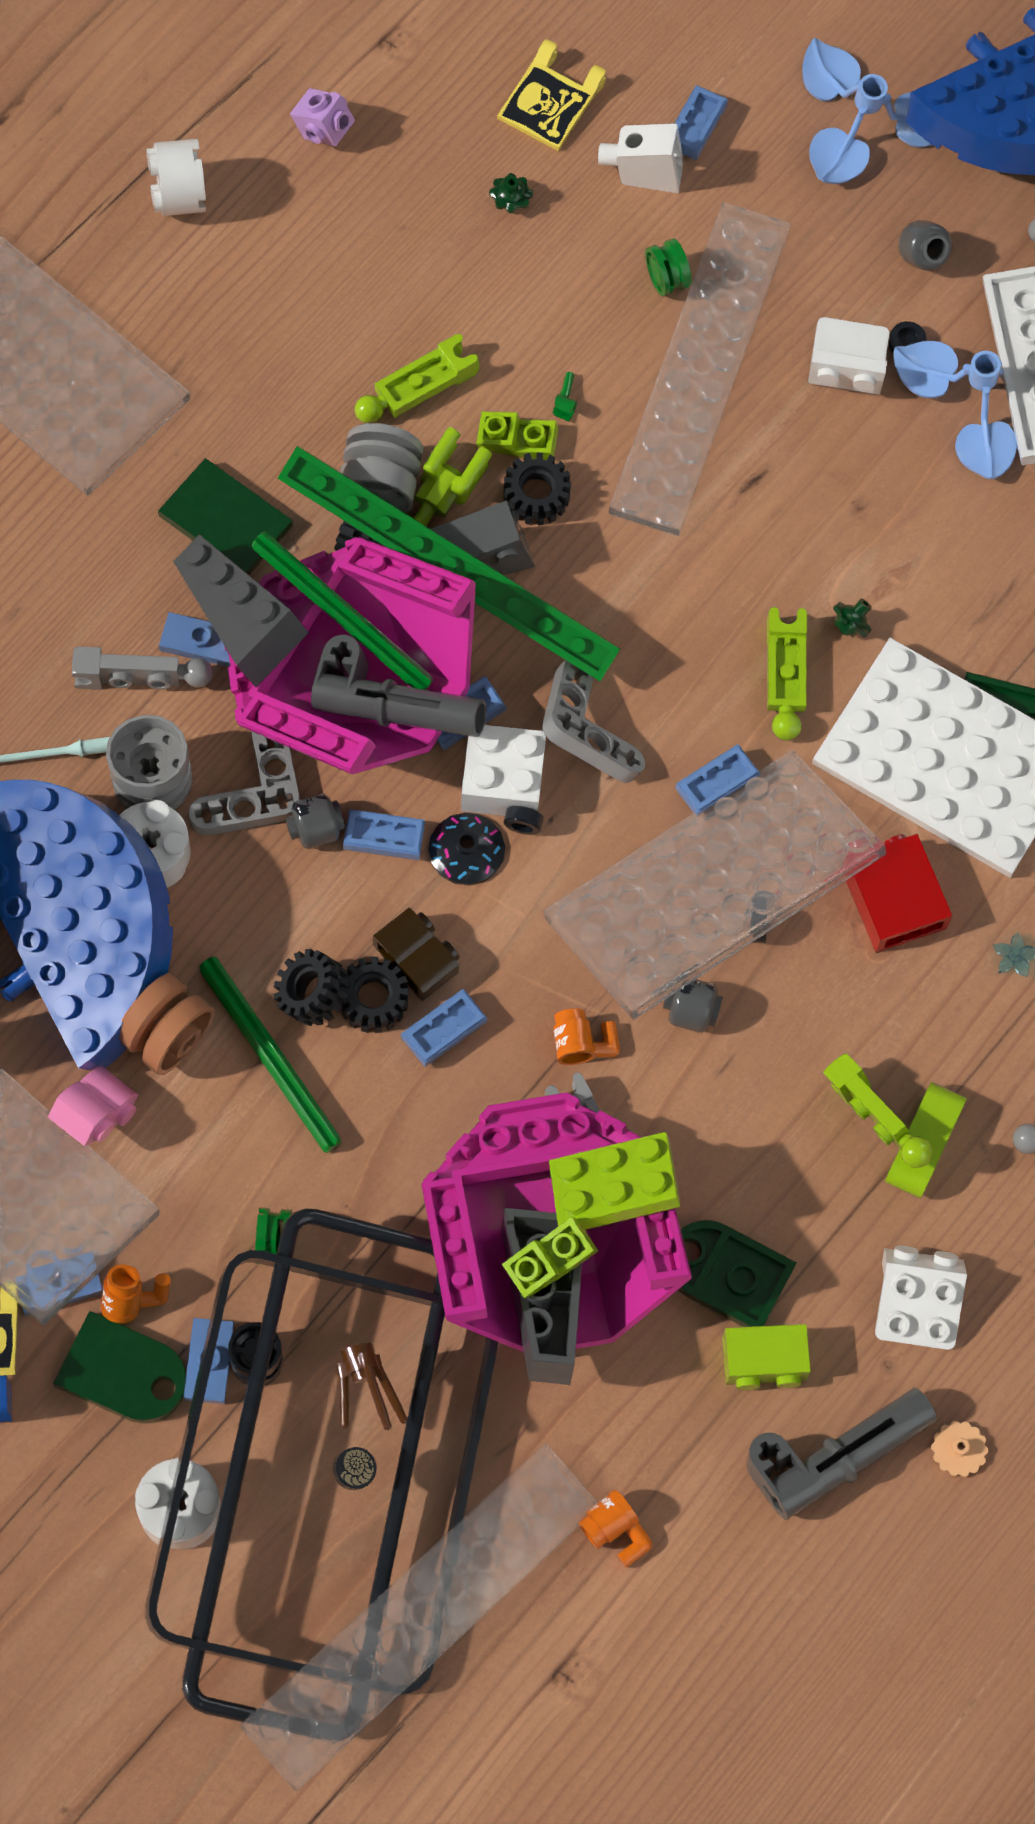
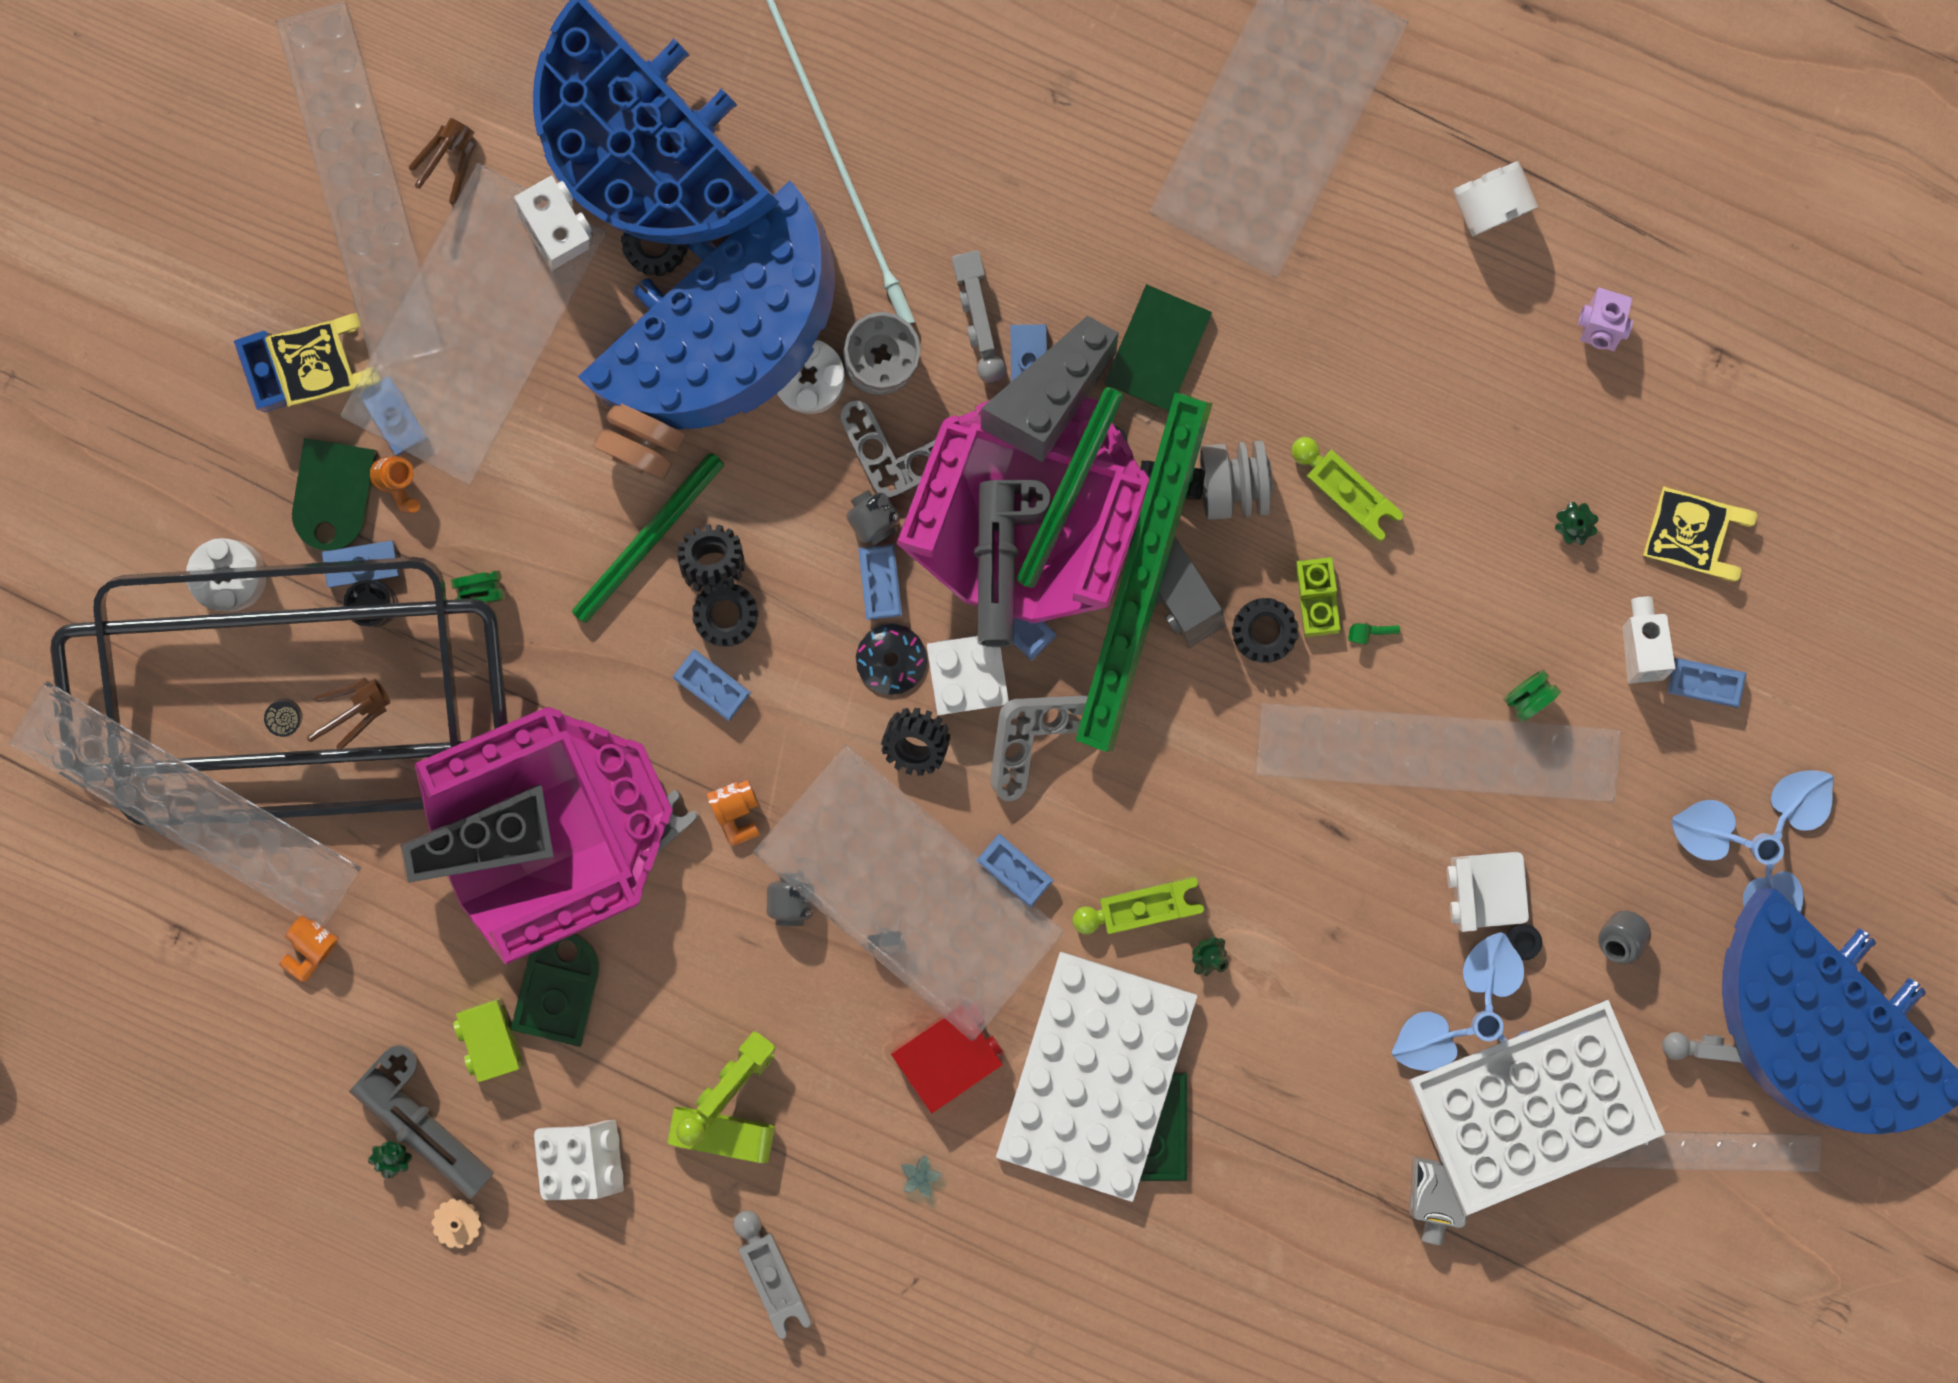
camera: 80 degrees right, 20 degrees up
bright pink brick [48,1066,139,1146] -> none
dark brown brick [373,908,460,1001] -> none
lime plant [414,427,492,526] -> none
lime slope [502,1217,598,1298] -> none
black tile [503,806,544,835] -> none
lime plate [549,1132,681,1230] -> none
none -> dark green plant [368,1141,412,1179]
none -> black tyre [881,708,951,776]

